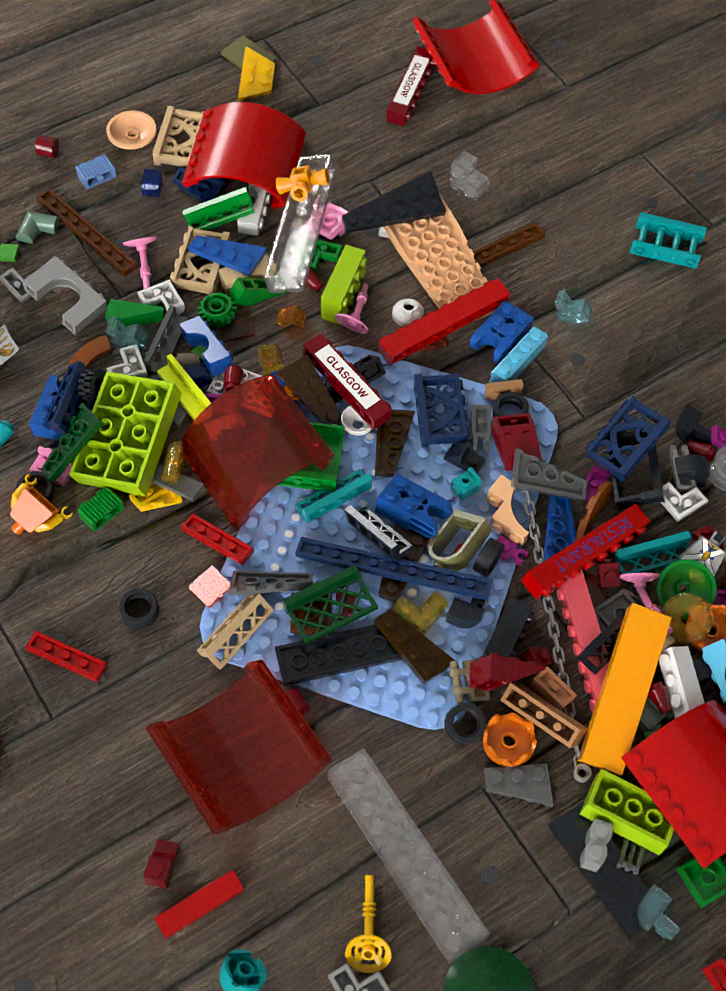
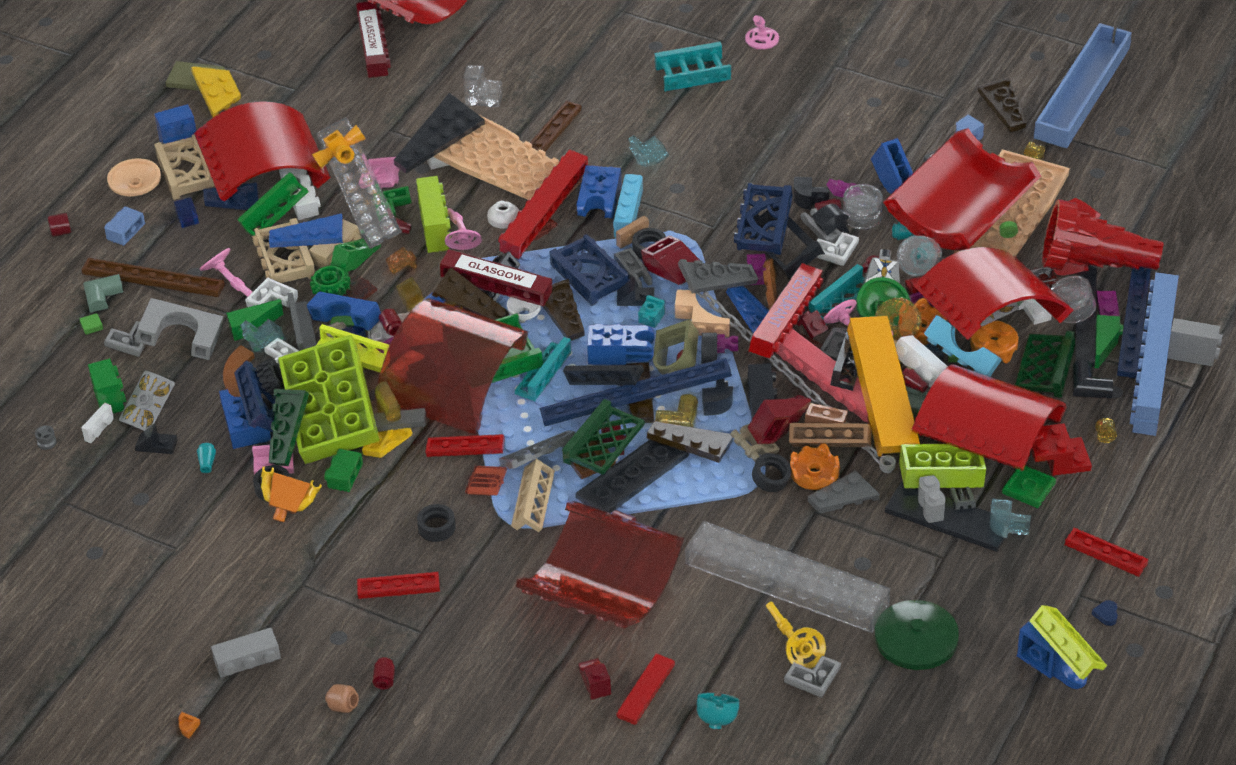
camera: 25 degrees left, 15 degrees down
none -> blue brick [154,104,196,144]

